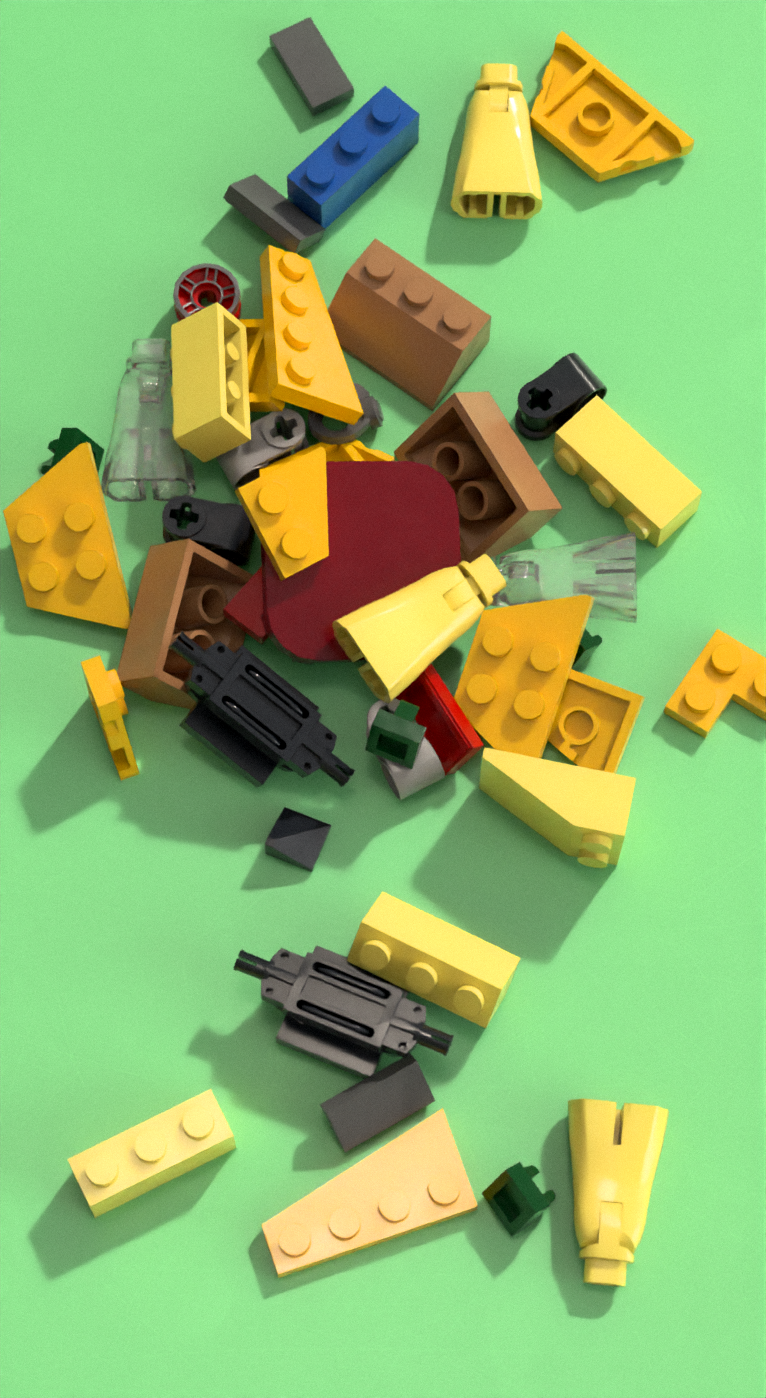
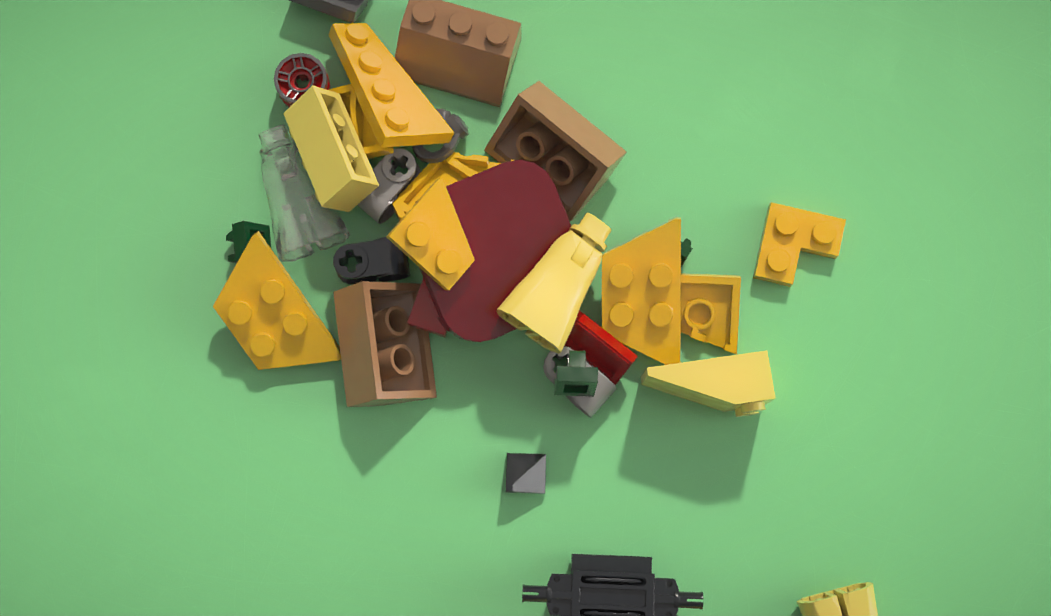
camera: 20 degrees left, 10 degrees up
yellow wing [81,655,140,781] -> none
black piece [168,631,355,787] -> none
light yellow brick [347,891,521,1028] -> none
clear piece [469,532,637,623] -> none
black piece [515,353,607,441] -> none
light yellow brick [553,395,702,548] -> none

